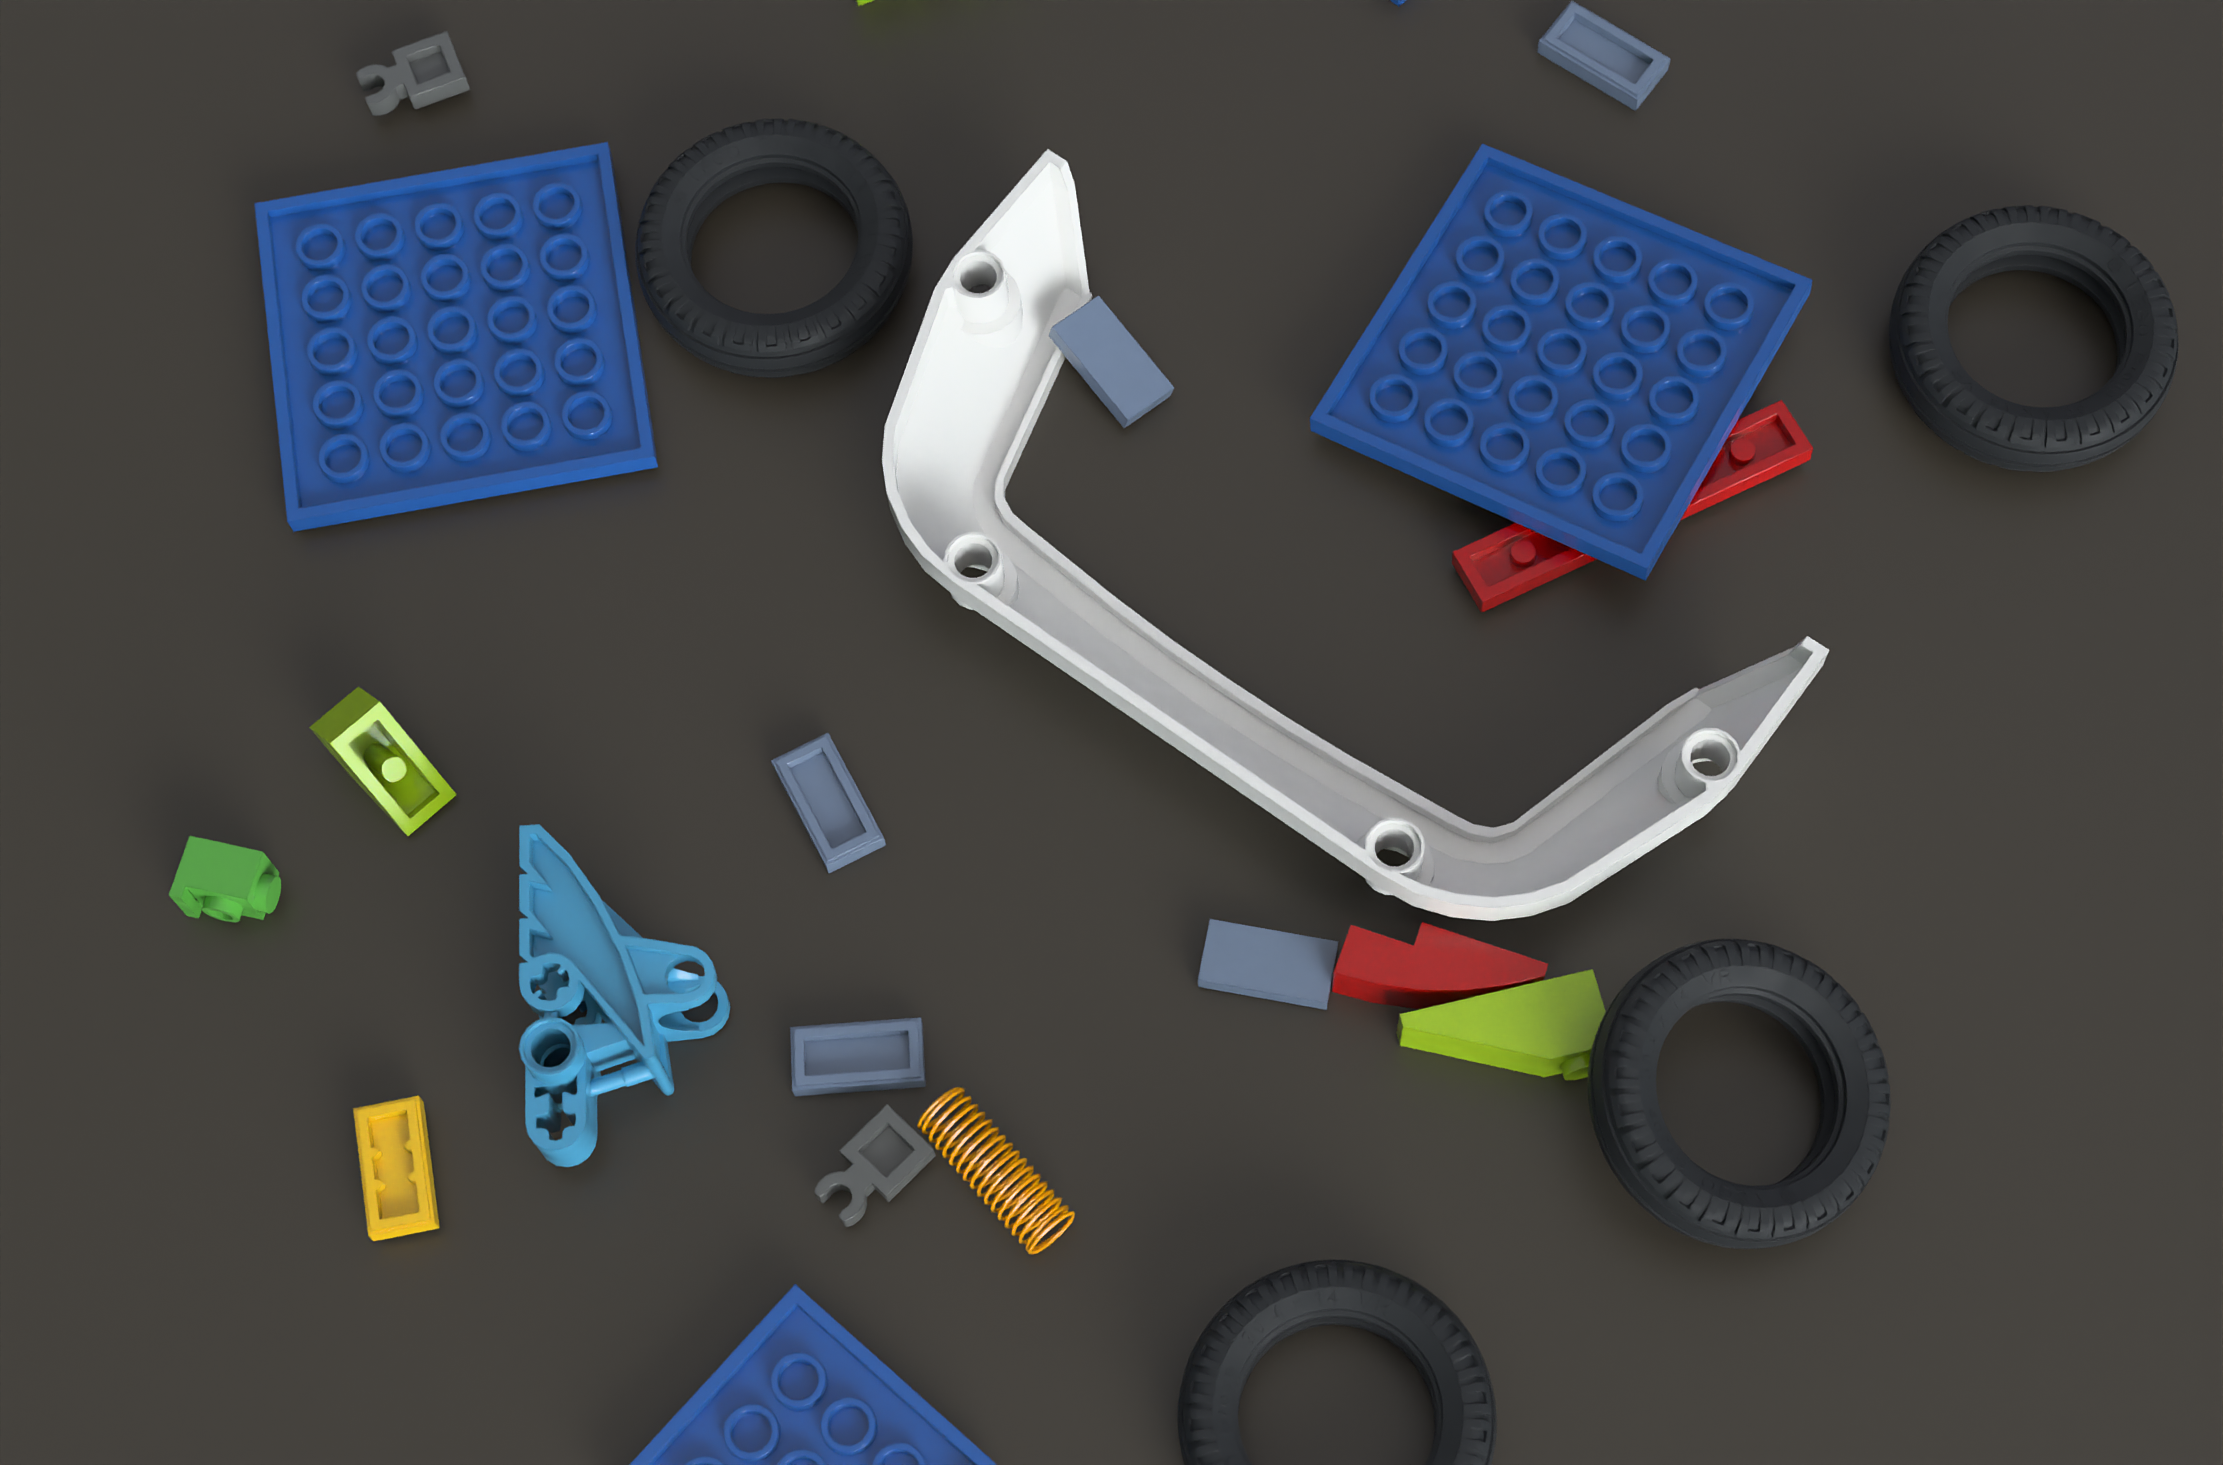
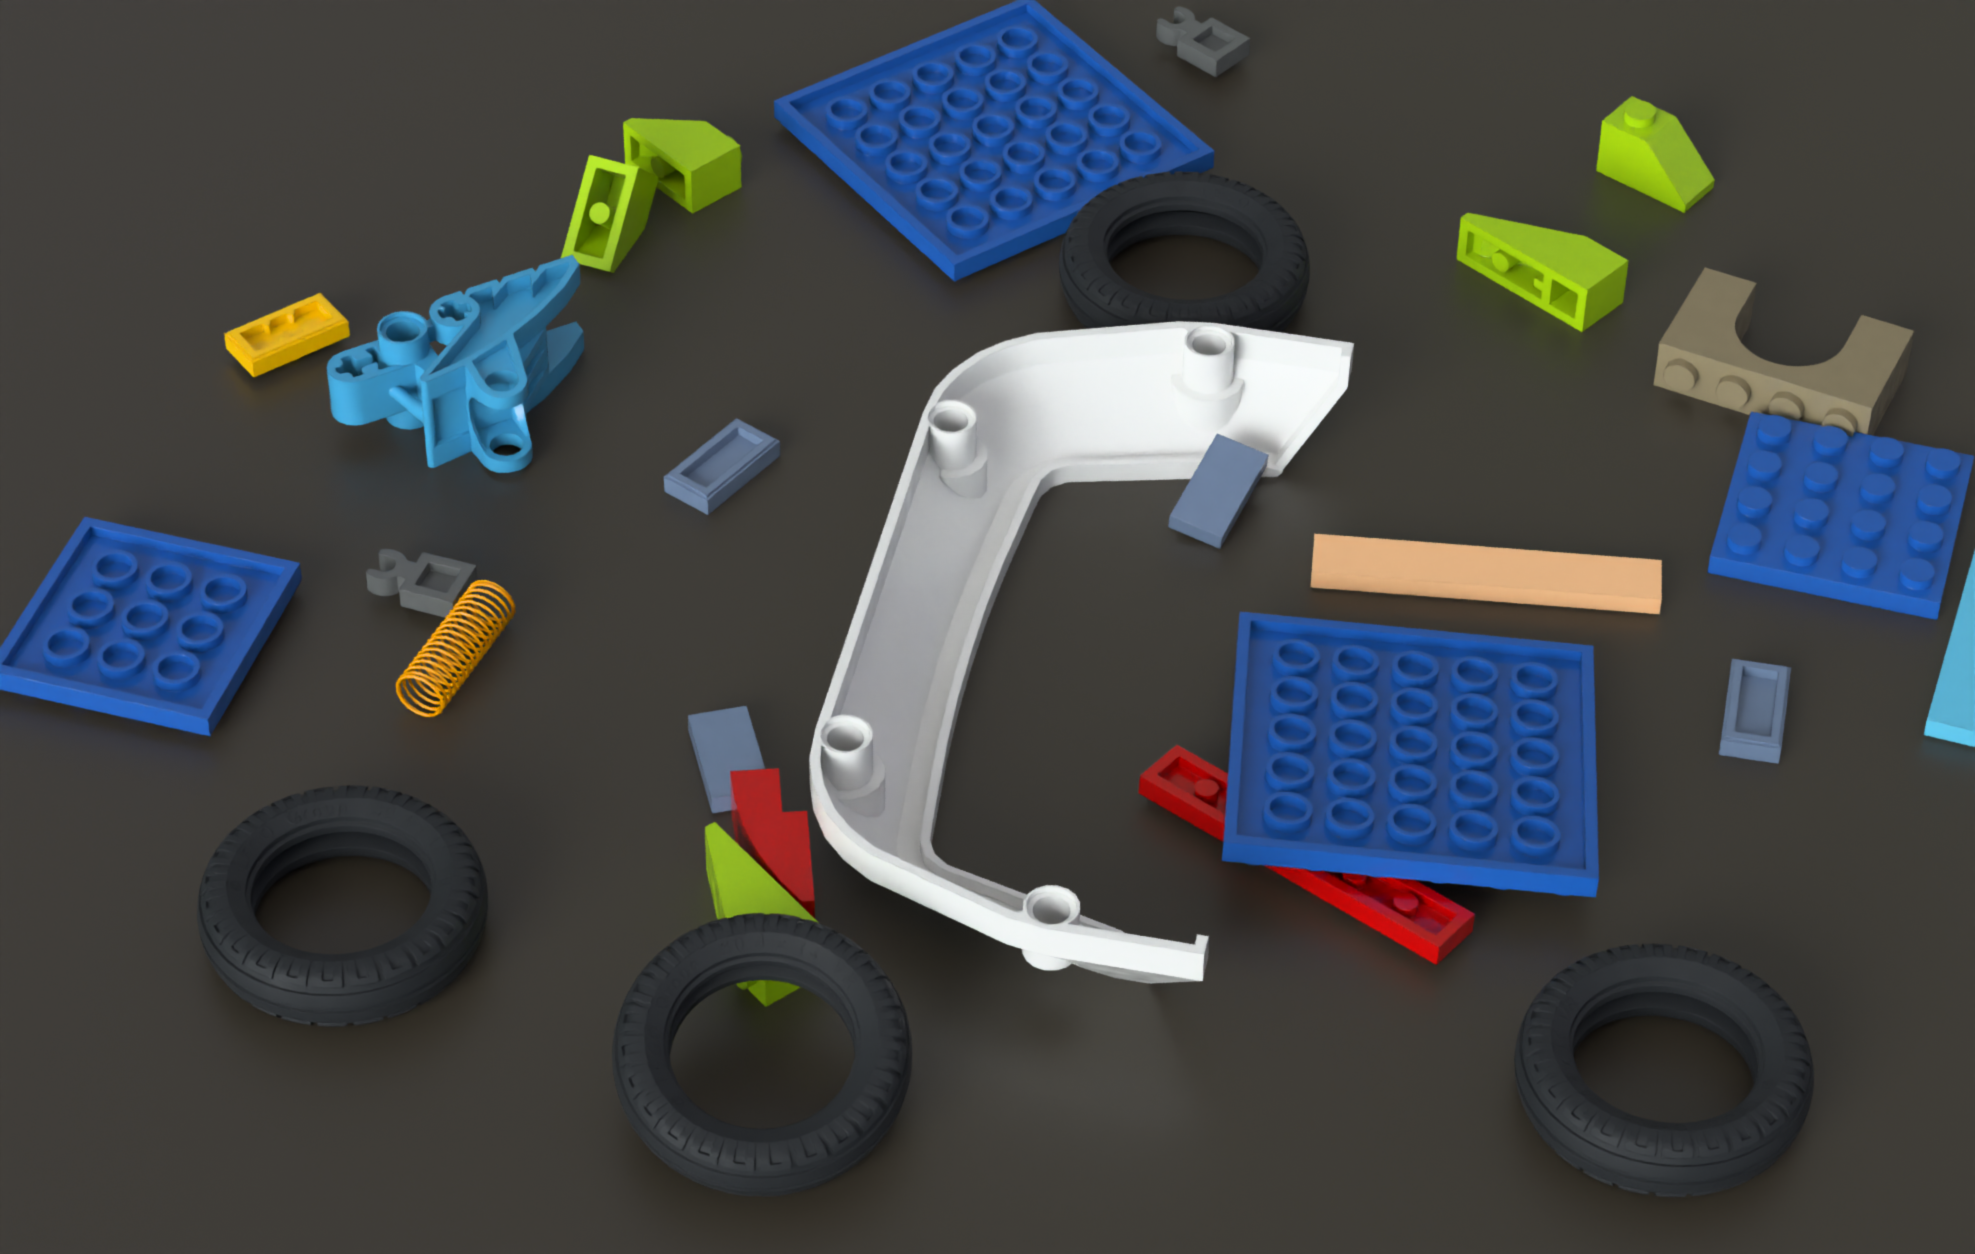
camera: 60 degrees right, 25 degrees down
bright green brick [169,836,281,922] -> none
sand blue tile [790,1017,926,1096] -> none
none -> lime slope [623,118,742,214]
none -> light nougat tile [1310,534,1662,614]

